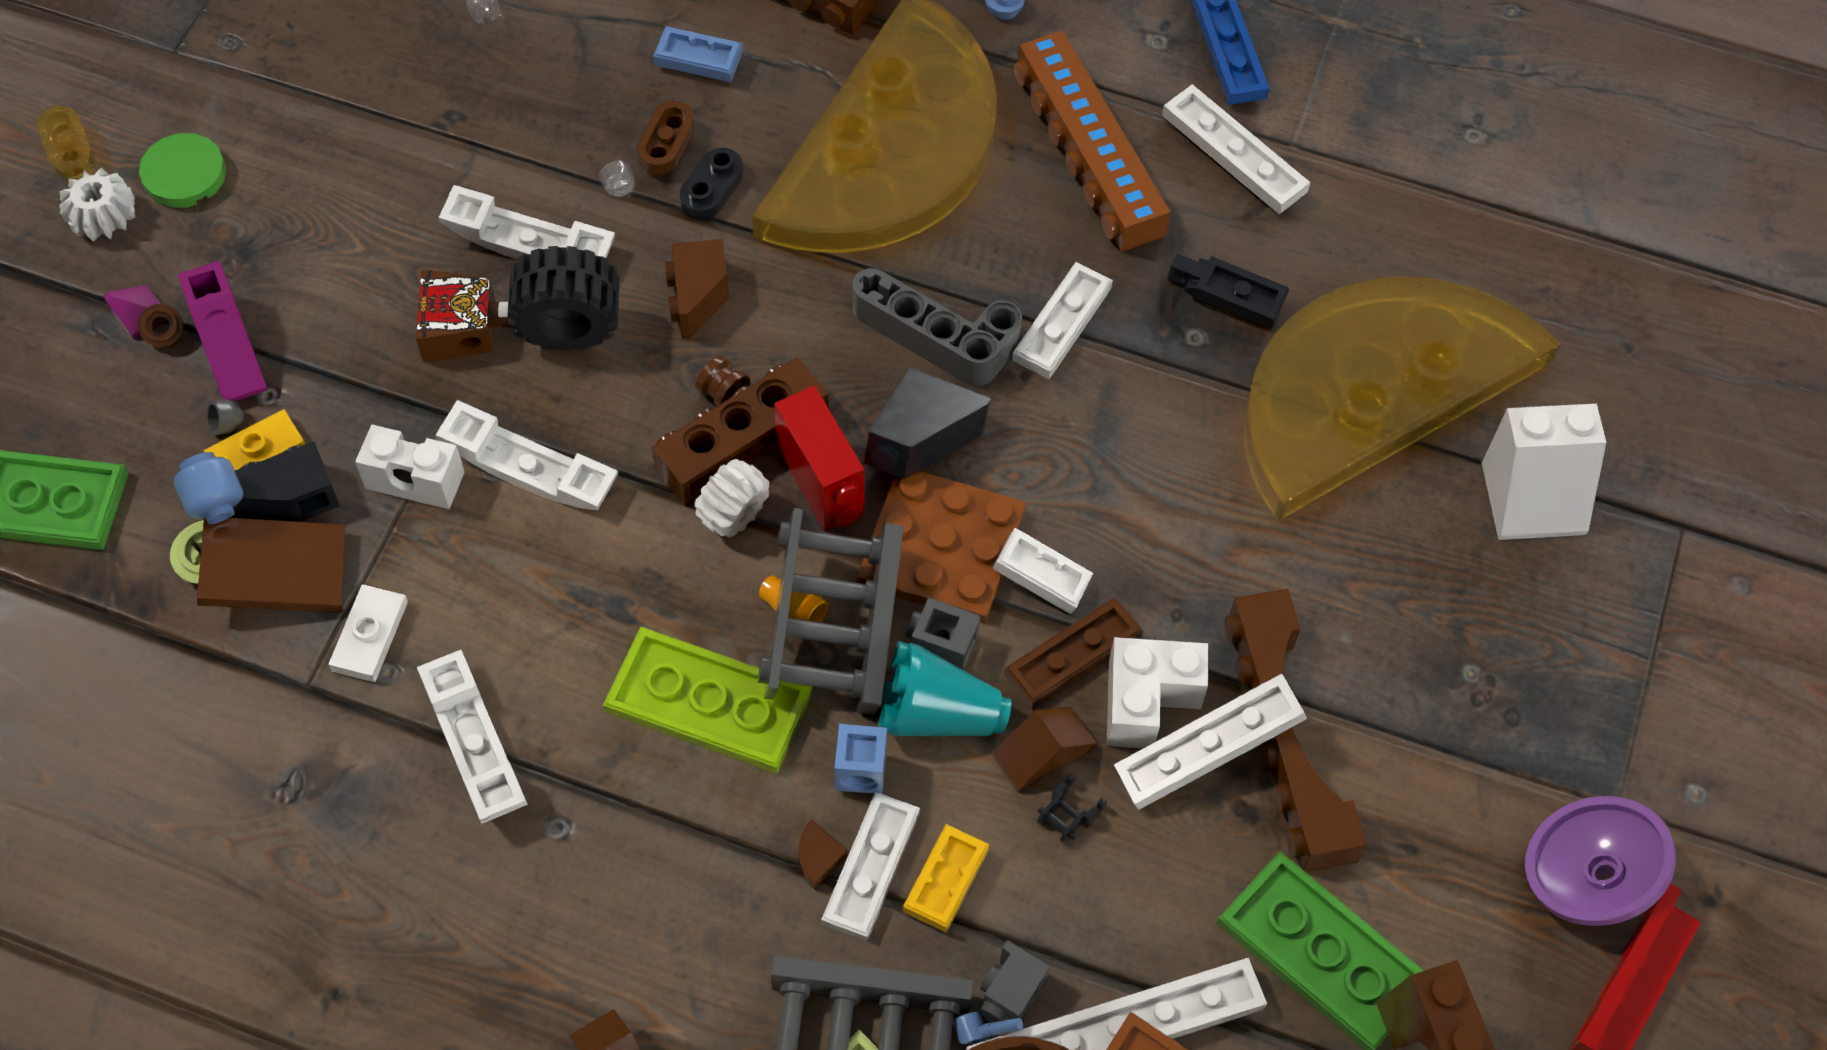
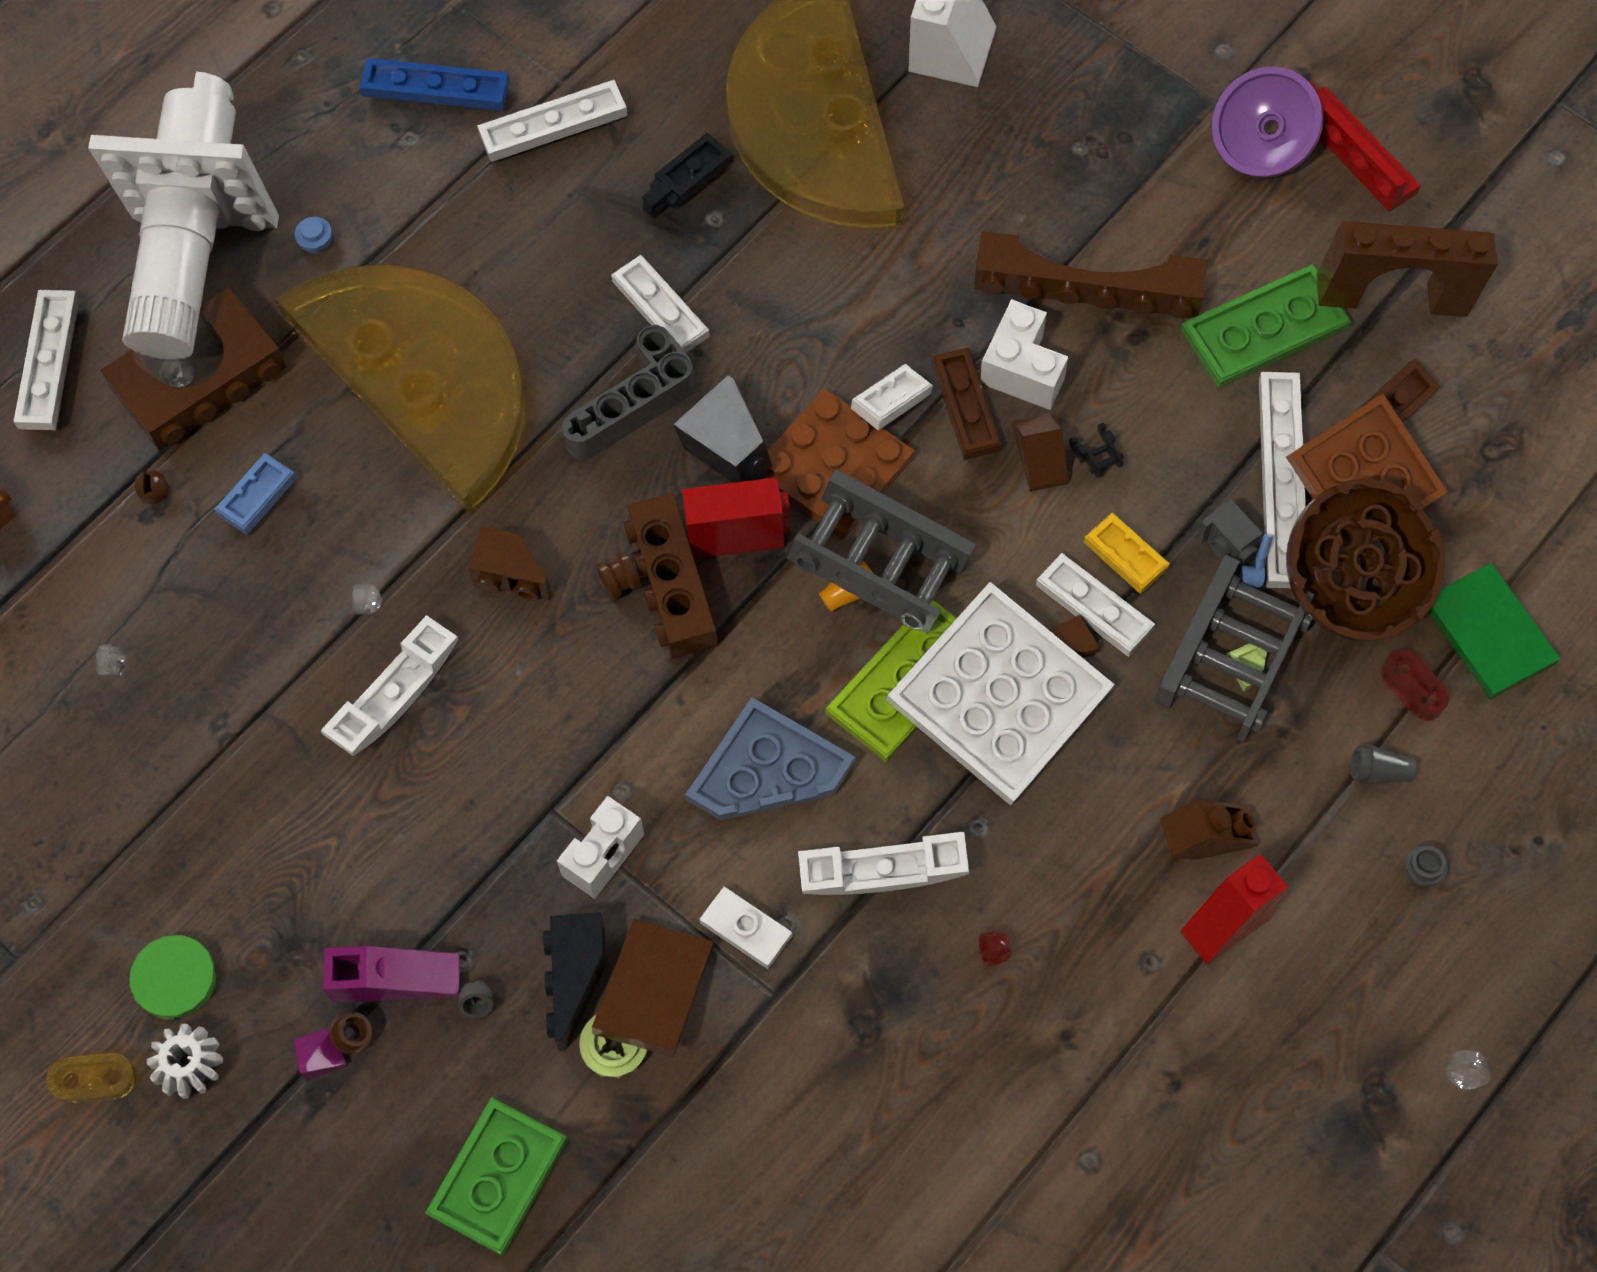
camera: 65 degrees left, 5 degrees up
medium blue head [173,452,243,524] -> none
yellow plate [203,409,306,470] -> none
torso [416,270,510,362] -> none
white slope [436,400,618,510] -> none
black tyre [507,246,620,351] -> none
reddish brown plate [637,101,695,175] -> none
black plate [680,148,743,220] -> none
white gear [695,459,769,538] -> none
medium blue brick [834,724,887,794] -> none
teal cone [878,641,1012,736] -> none
dark grey brick [906,597,981,670] -> none
dark orange brick [1014,30,1171,252] -> none
white plate [1114,674,1307,810] -> none
none -> sand blue plate [685,697,855,820]
none -> white plate [886,582,1115,806]
none -> clear red hinge [979,931,1012,967]

